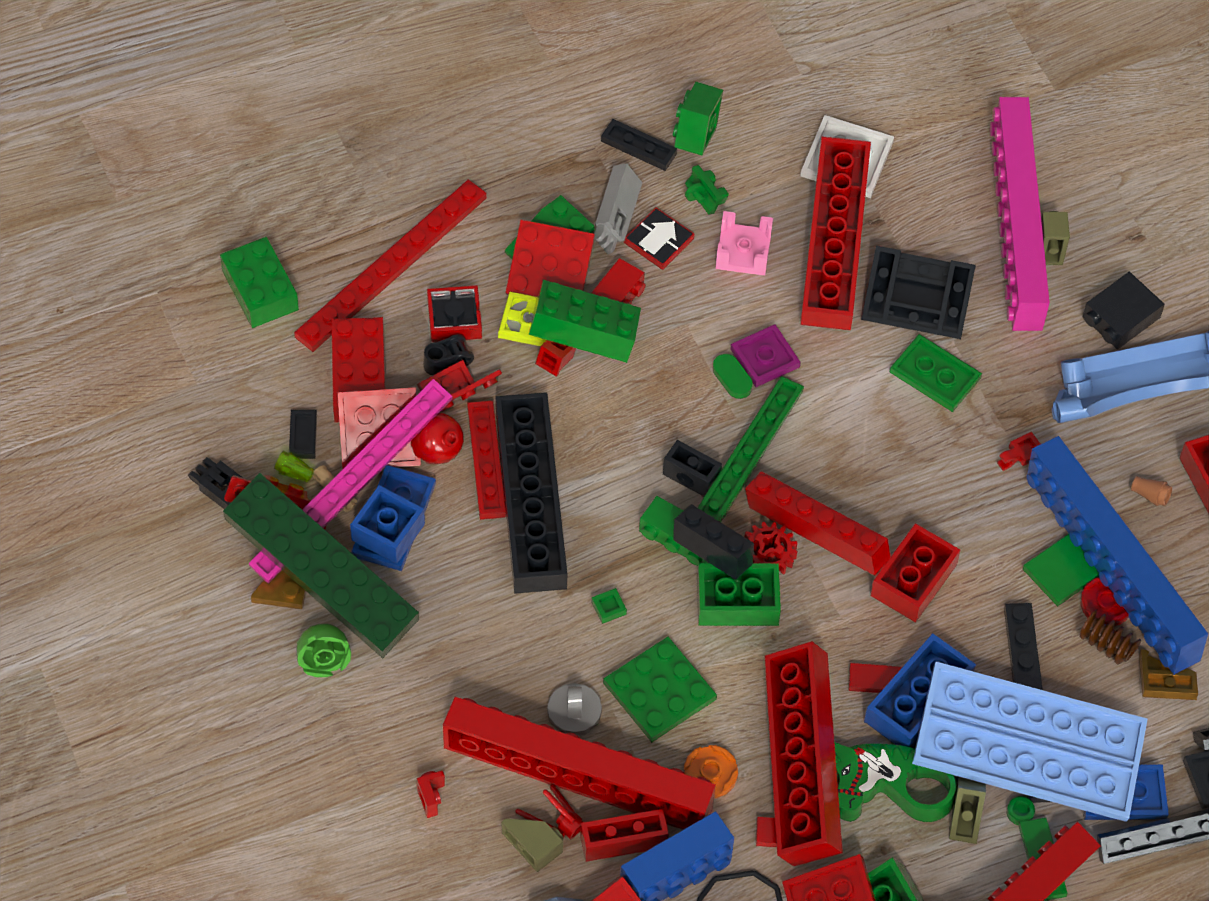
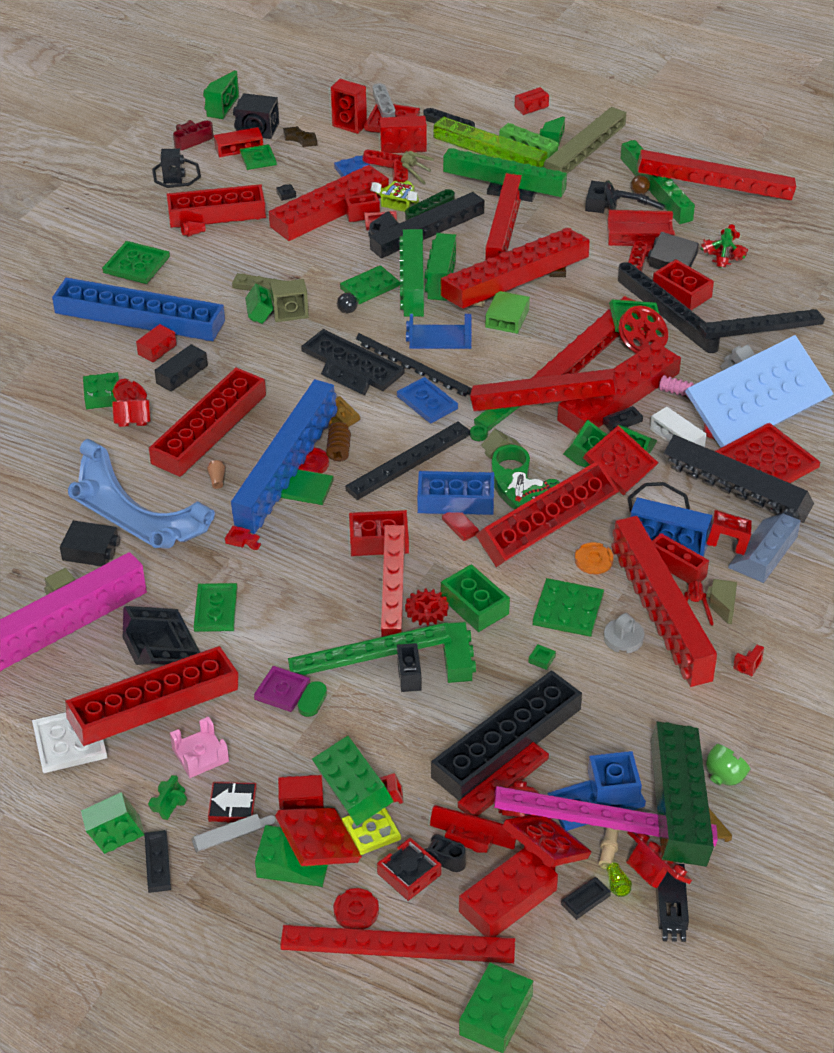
camera: 125 degrees left, 15 degrees down
black brick [673,504,754,580] -> none
red tile [756,817,777,847] -> none
light blue plate [912,662,1148,822] -> none
none -> red tile [333,888,379,930]

